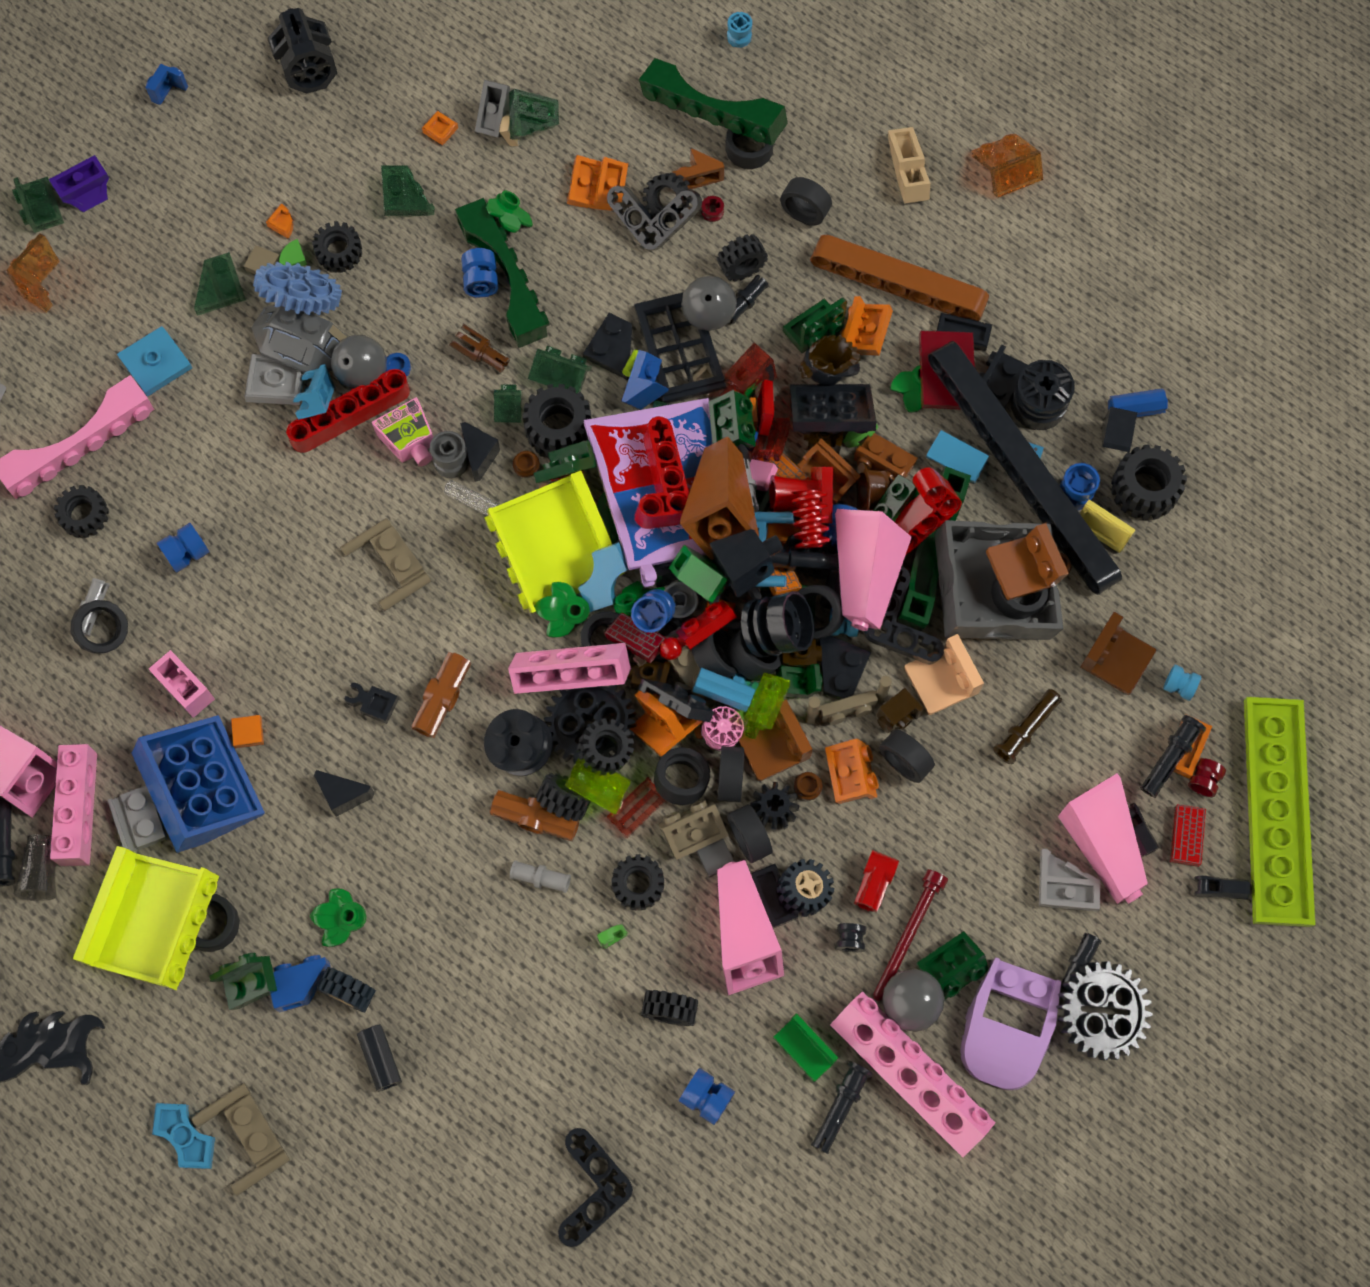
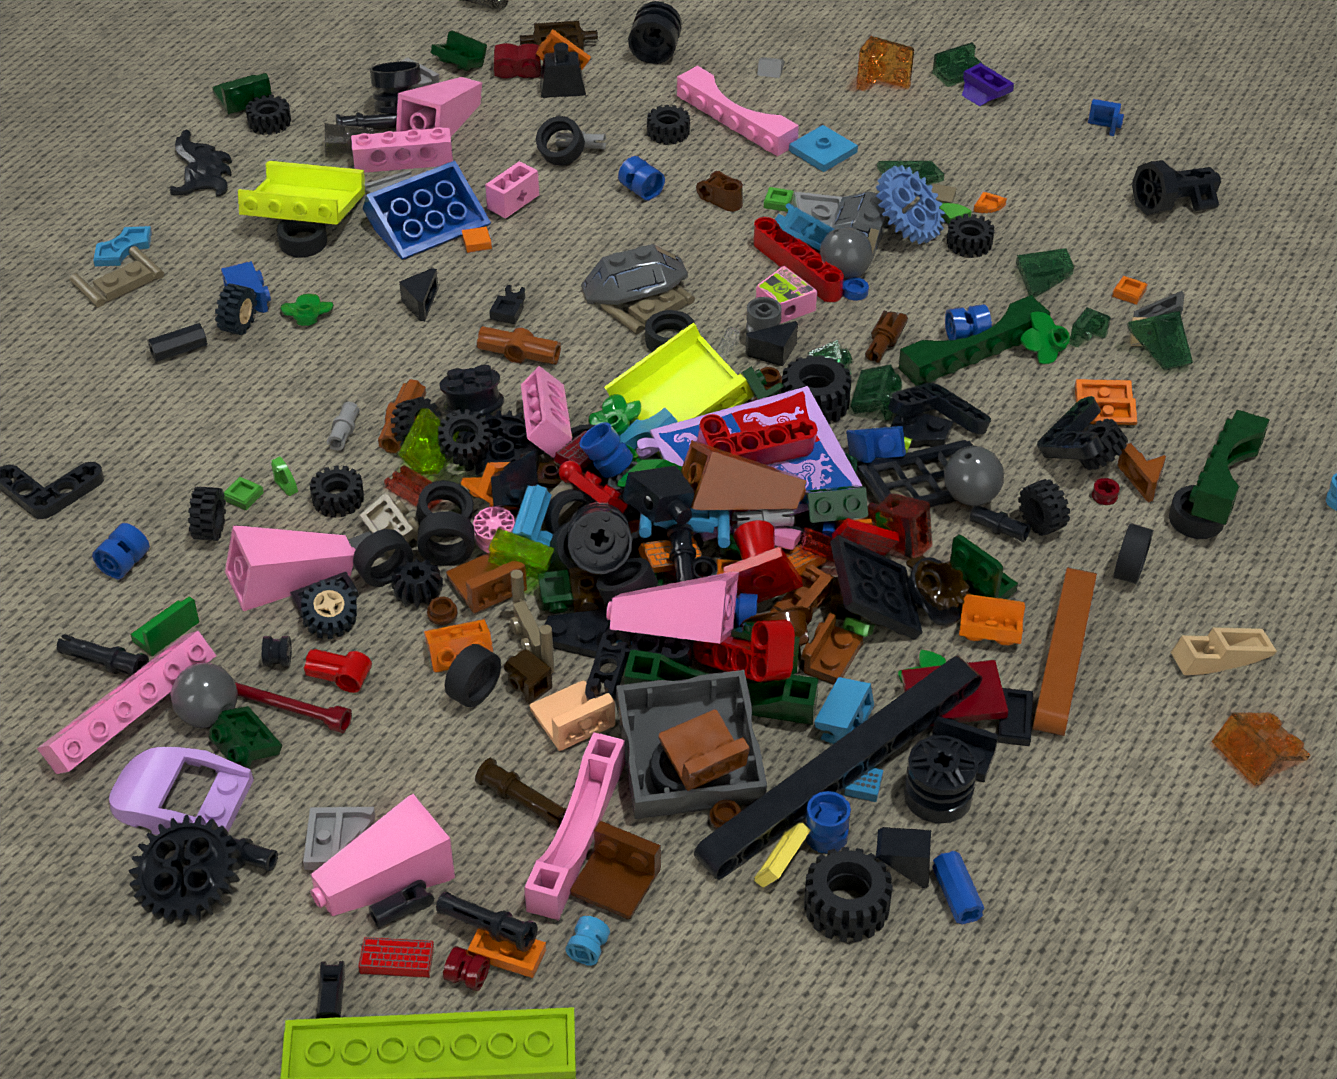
camera: 85 degrees right, 25 degrees down
dark green bracket [209,953,277,1010] -> none
red piece [791,490,830,549] -> none
none -> bright green tile [224,477,264,510]
none -> bright pink arch [524,732,625,921]
none -> dark grey wedge [581,244,688,305]
none -> black tyre [645,310,695,352]
none -> reddish brown piece [696,171,743,212]
none -> bright green tile [764,187,794,212]
none -> black beam [888,383,991,434]
none -> clear green bracket [1069,307,1111,348]

